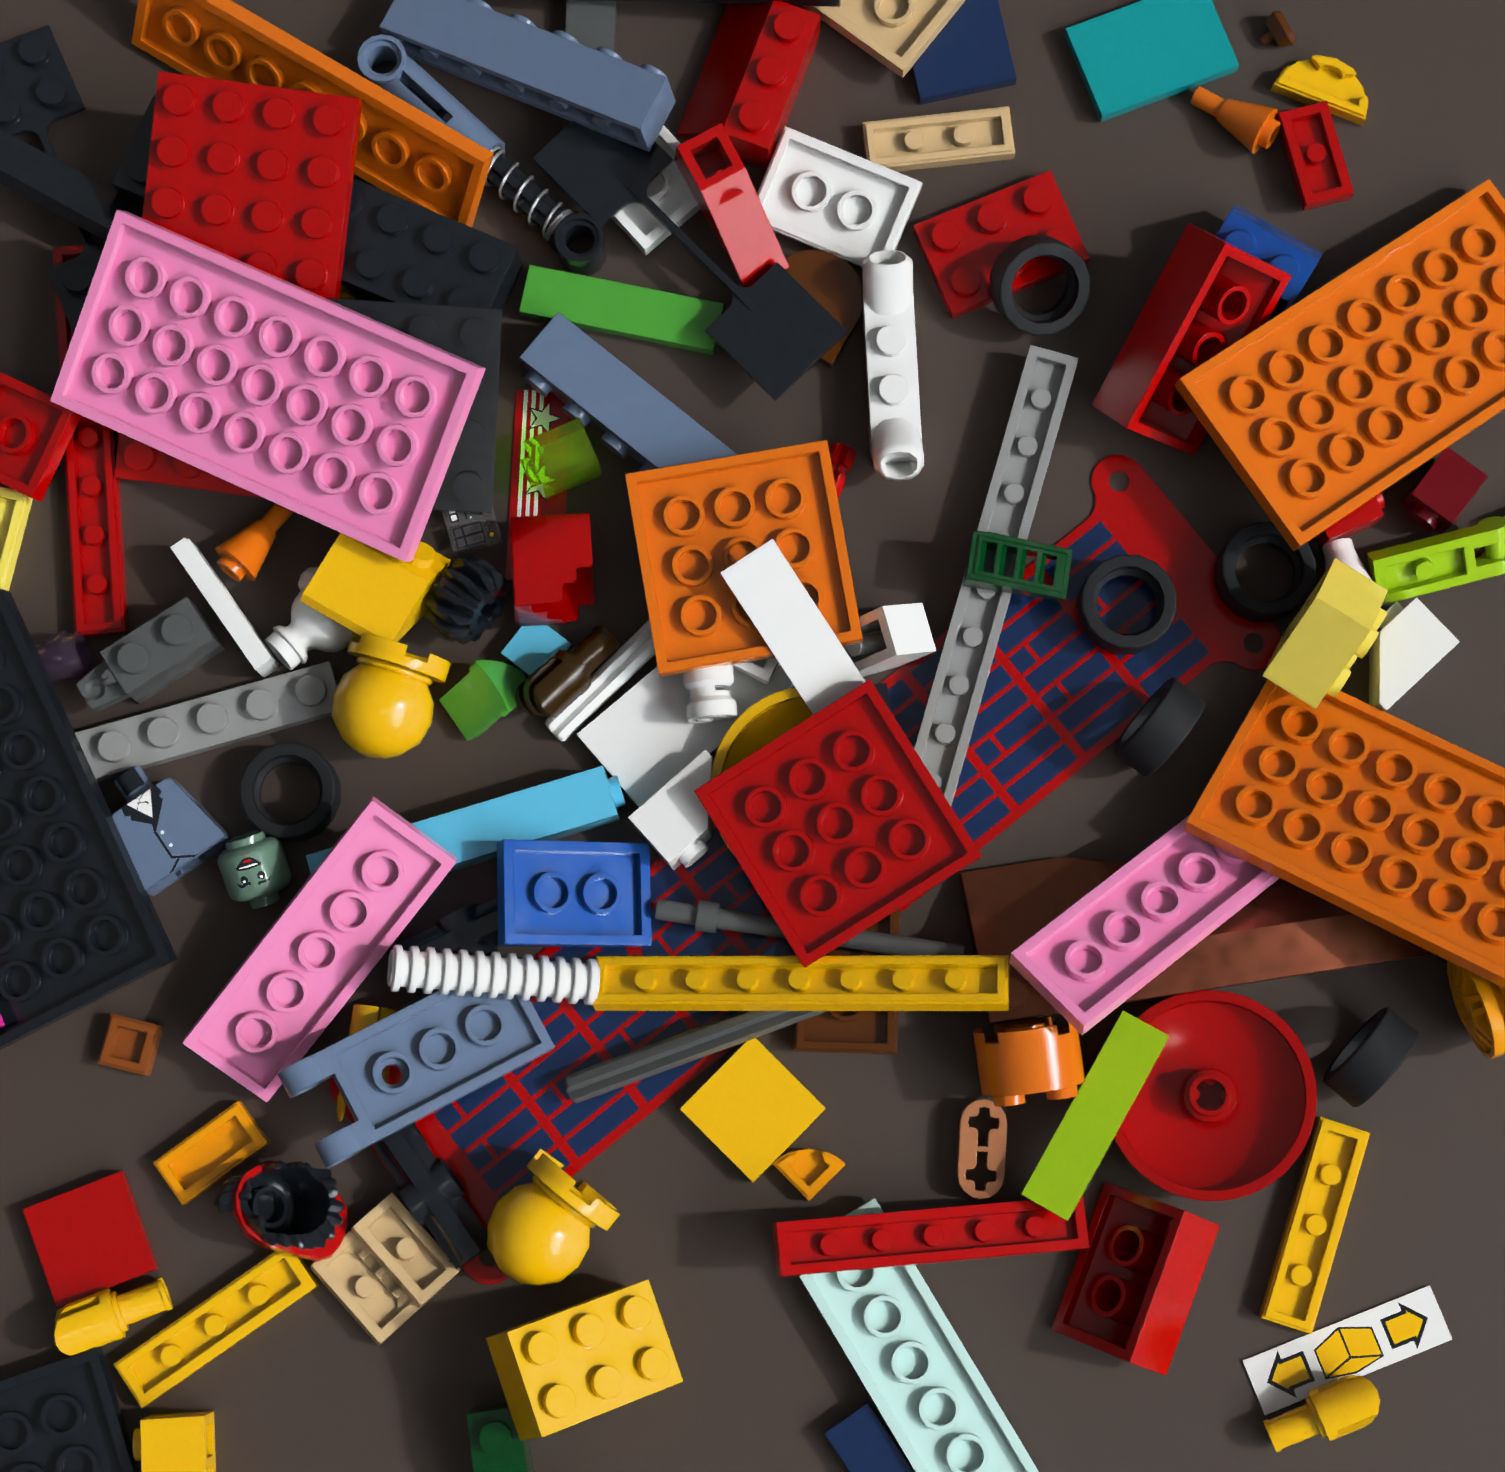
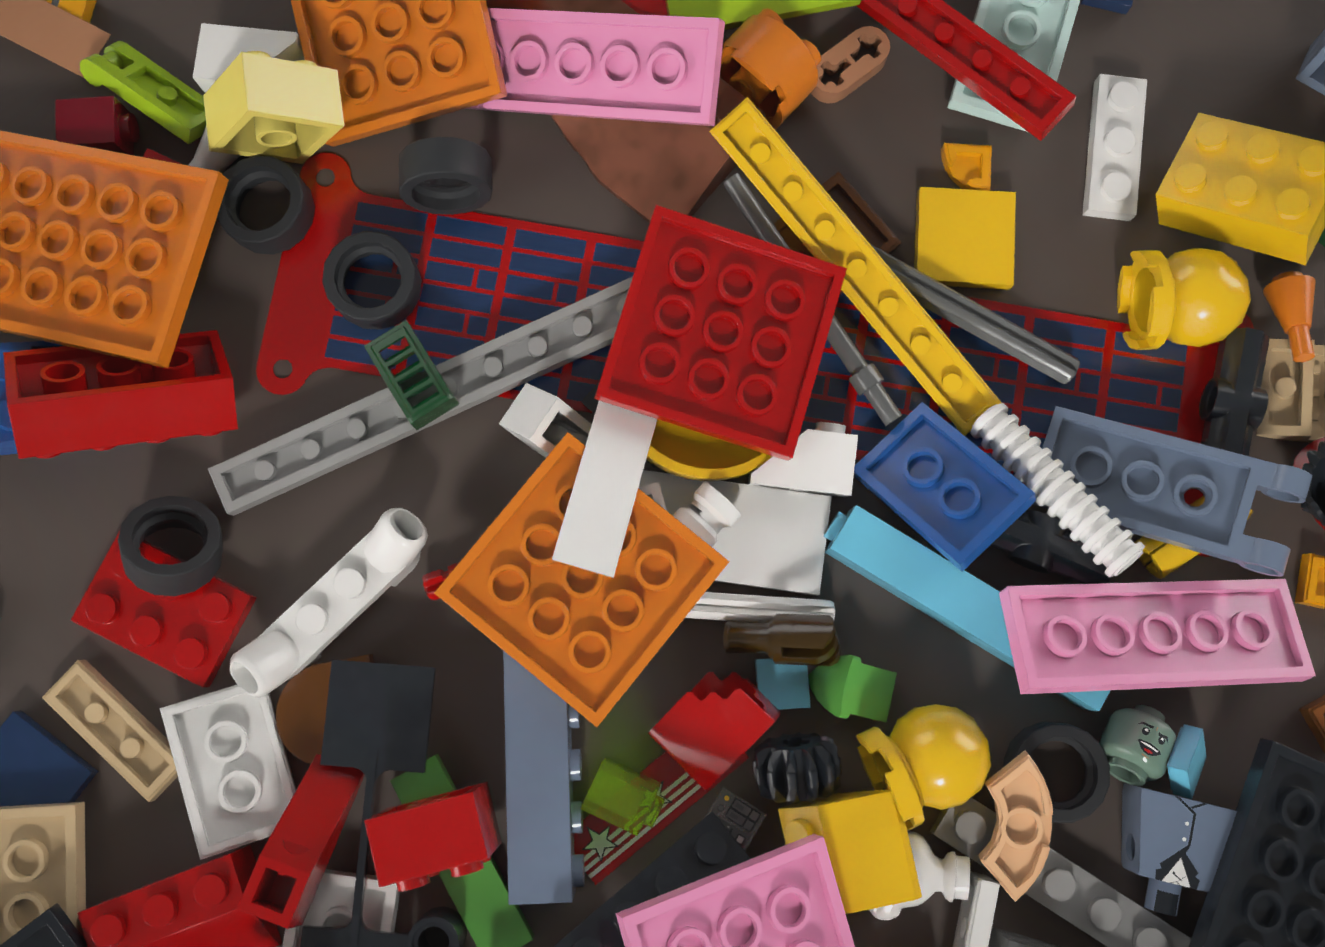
camera: 135 degrees left, 0 degrees up
none -> red brick [364,781,502,892]
none -> light nougat tile [978,750,1053,902]
none -> white plate [1082,74,1147,221]
none -> medium azure tile [1167,724,1207,799]
none -> orange cone [1263,271,1316,362]

